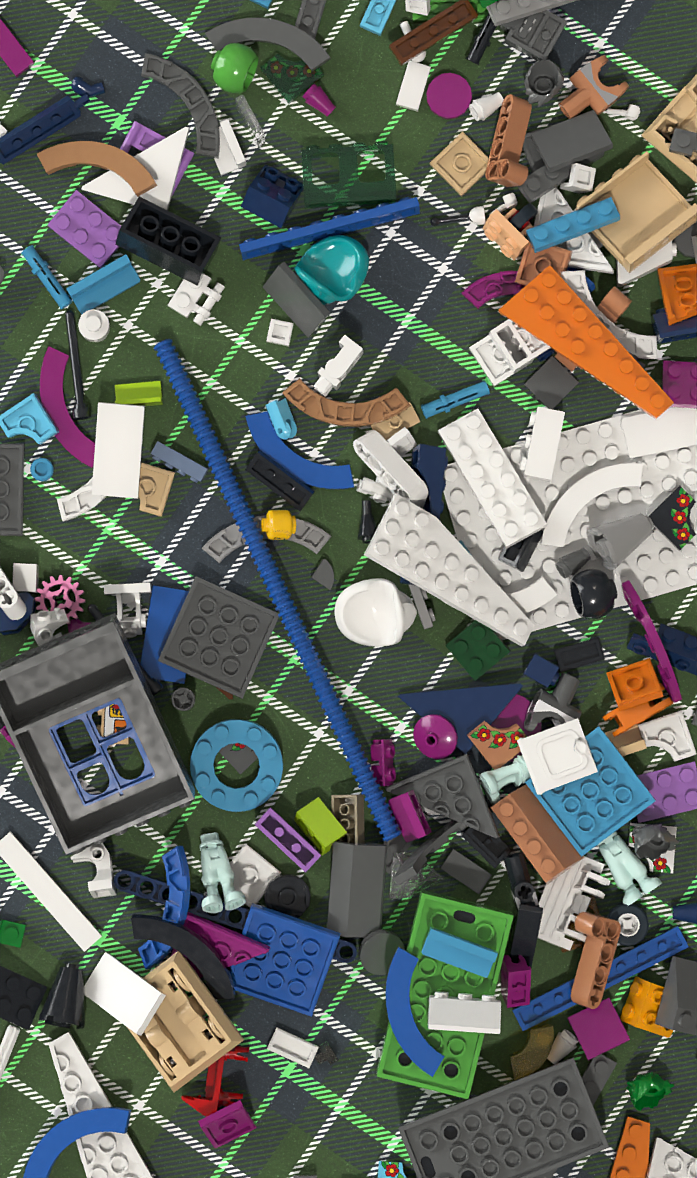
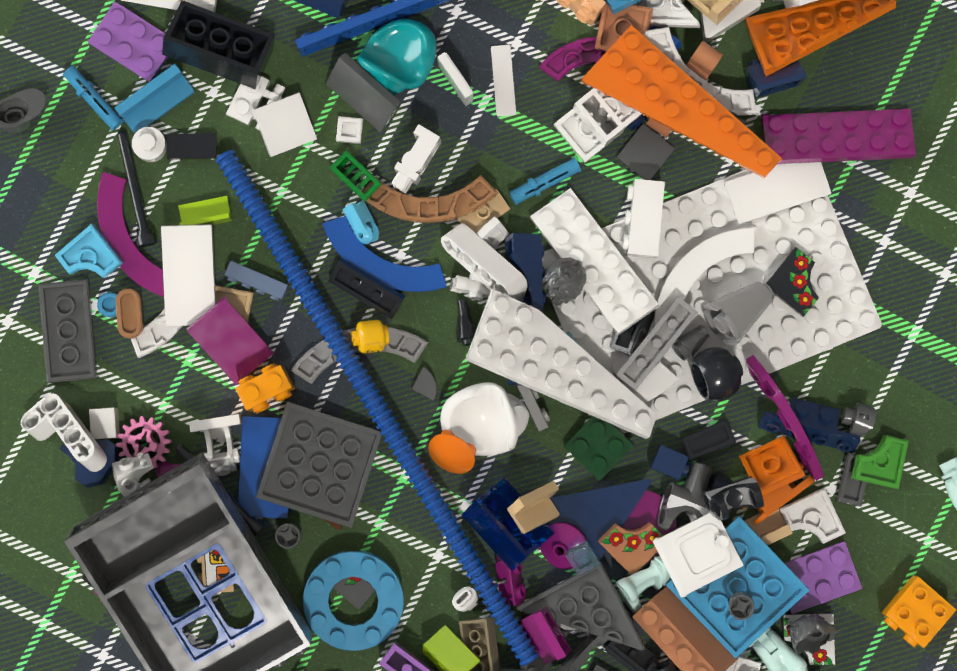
camera: 10 degrees left, 0 degrees up
none -> medium nougat tile [115,289,144,339]
none -> black tile [167,133,218,160]
none -> magenta tile [186,296,274,385]
none -> light orange brick [235,363,295,413]
none -> white tile [252,93,317,157]
none -> green slope [329,150,382,202]
none -> orange dish [428,430,476,474]
none -> white tile [438,52,473,106]
none -> white piece [452,587,478,612]
none -> clear blue piece [462,477,555,571]
none -> white sticker [491,45,516,117]
none -> tan panel [507,481,560,534]
none -> dark grey hair [543,257,587,306]
none -> clear light blue plate [565,541,600,576]
none -> light grey plate [615,297,698,391]
none -> black connector [703,472,764,520]
none -> dark grey wheel [729,591,754,620]

